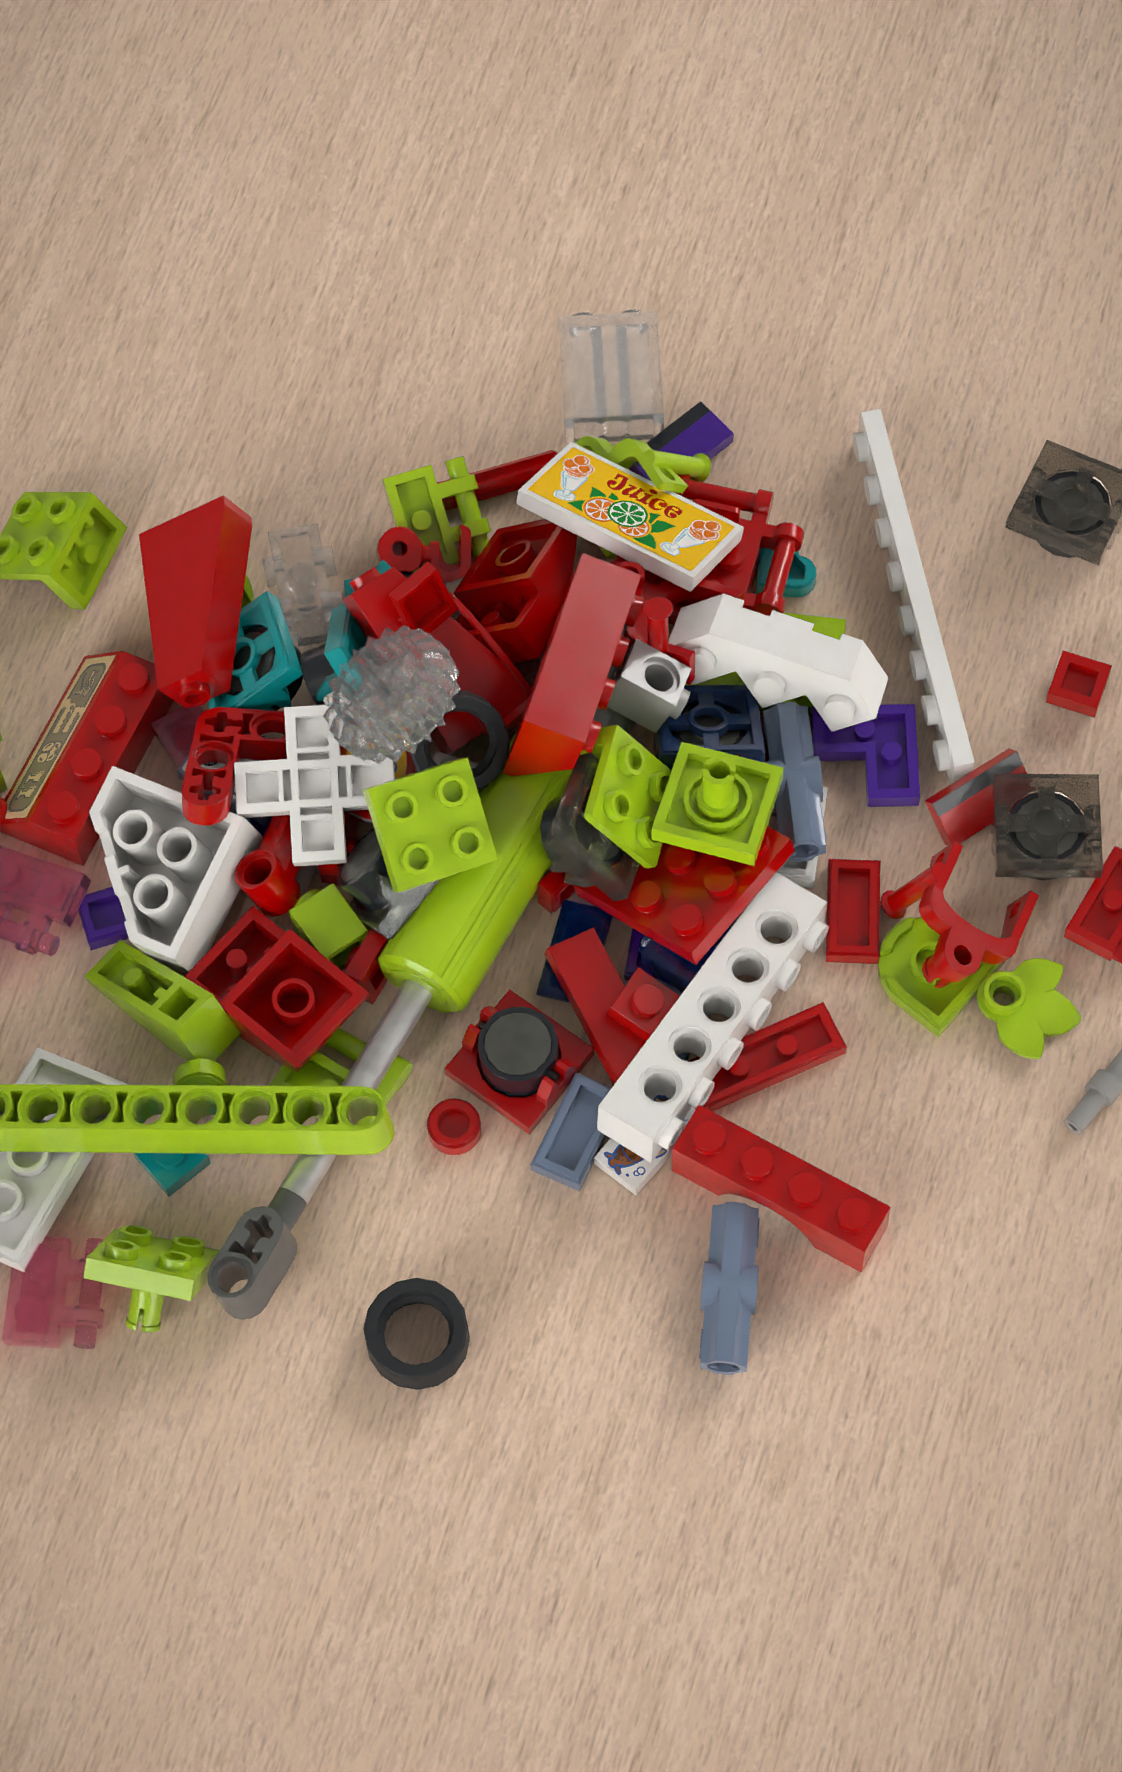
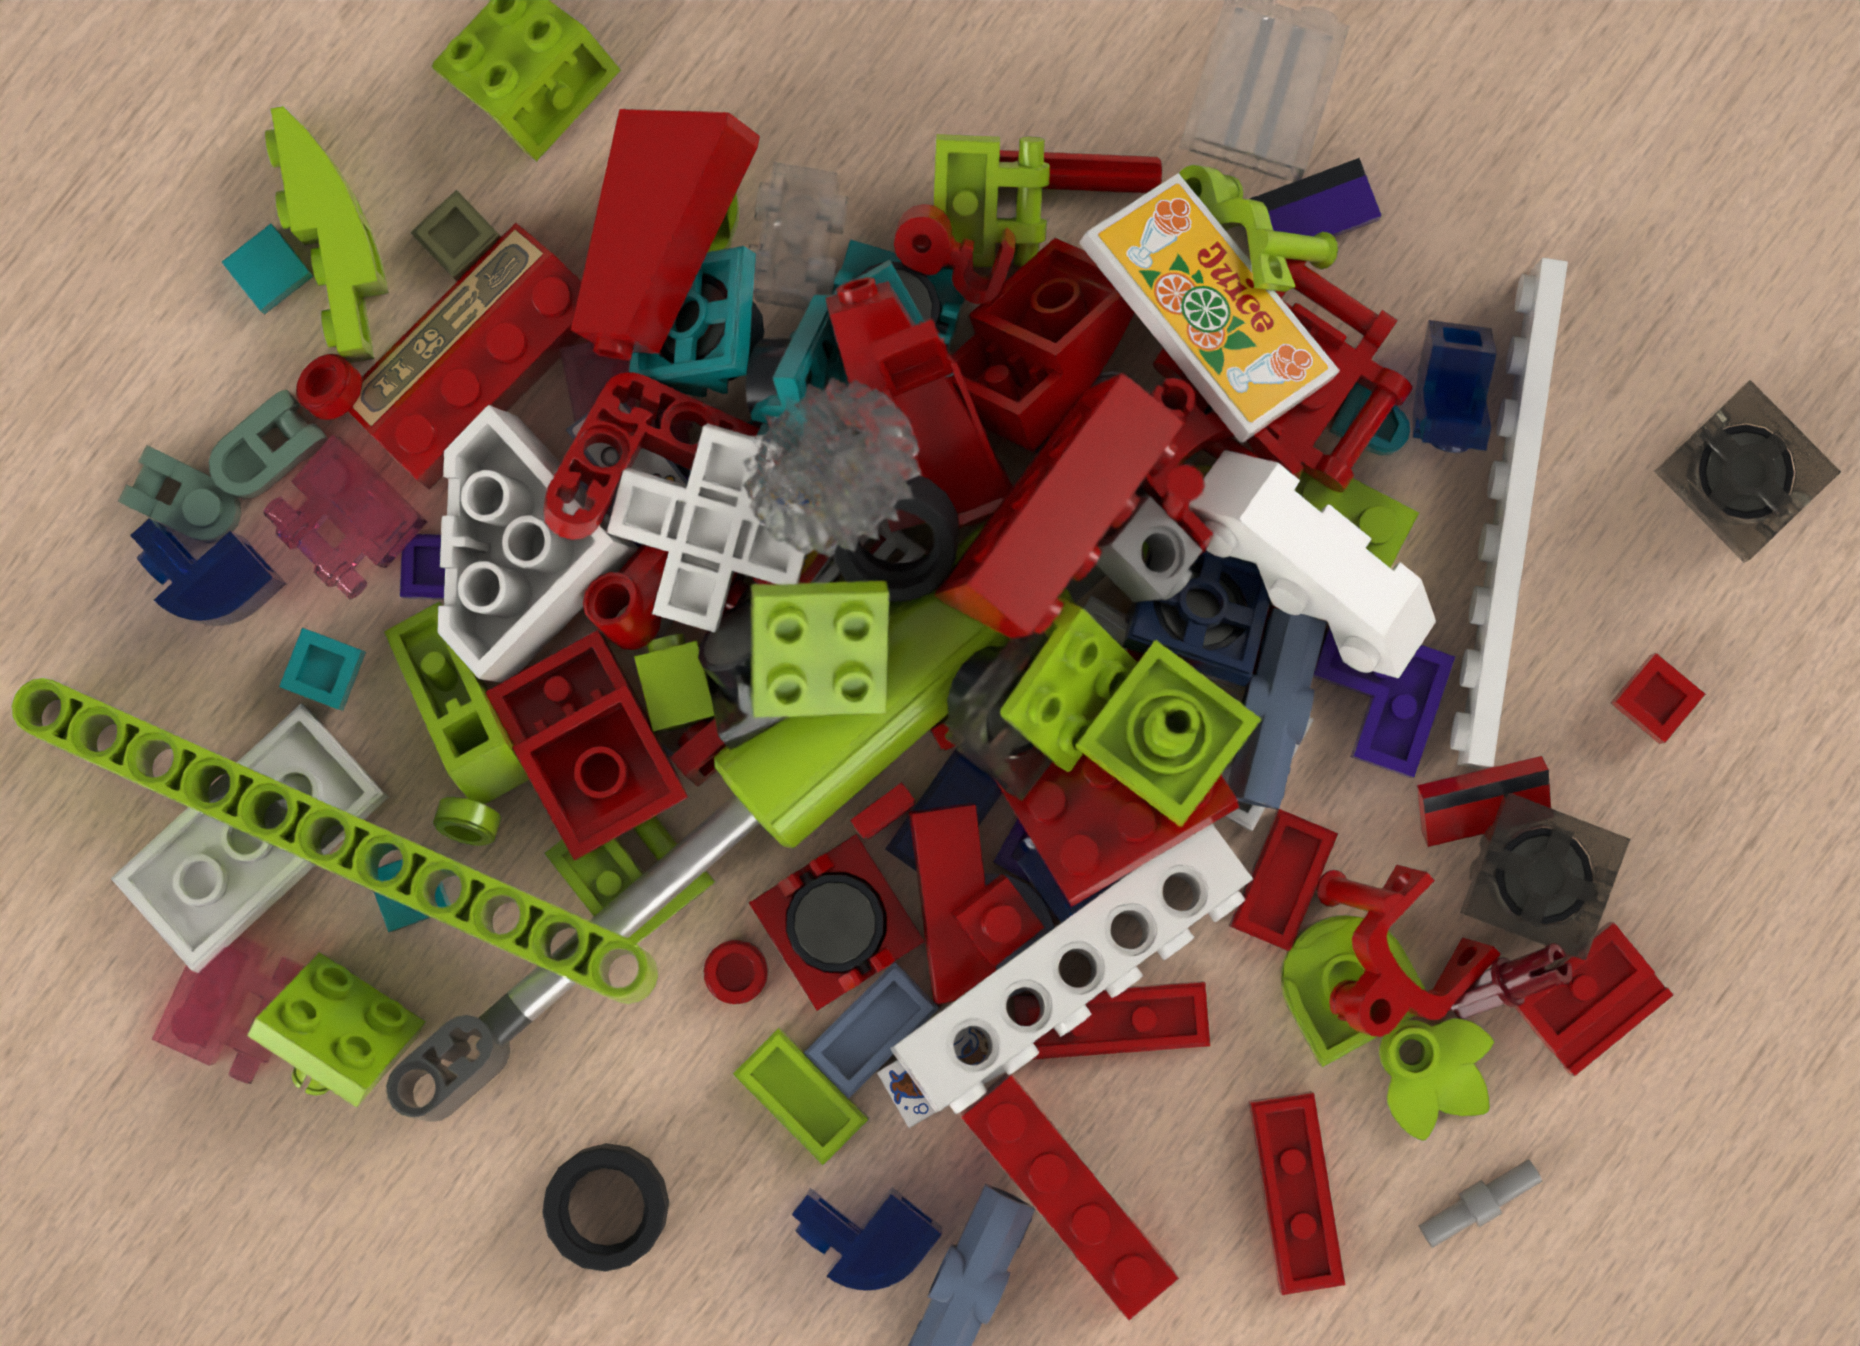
camera: 20 degrees right, 20 degrees up
none -> teal plate [279,627,366,711]
none -> olive tile [410,190,501,281]
none -> lime tile [733,1027,869,1165]
none -> clear blue brick [791,1187,942,1291]
none -> red tile [850,782,916,840]
none -> red tile [1249,1091,1346,1295]
none -> clear blue brick [1413,320,1497,453]
none -> dark red axle [1450,943,1572,1019]

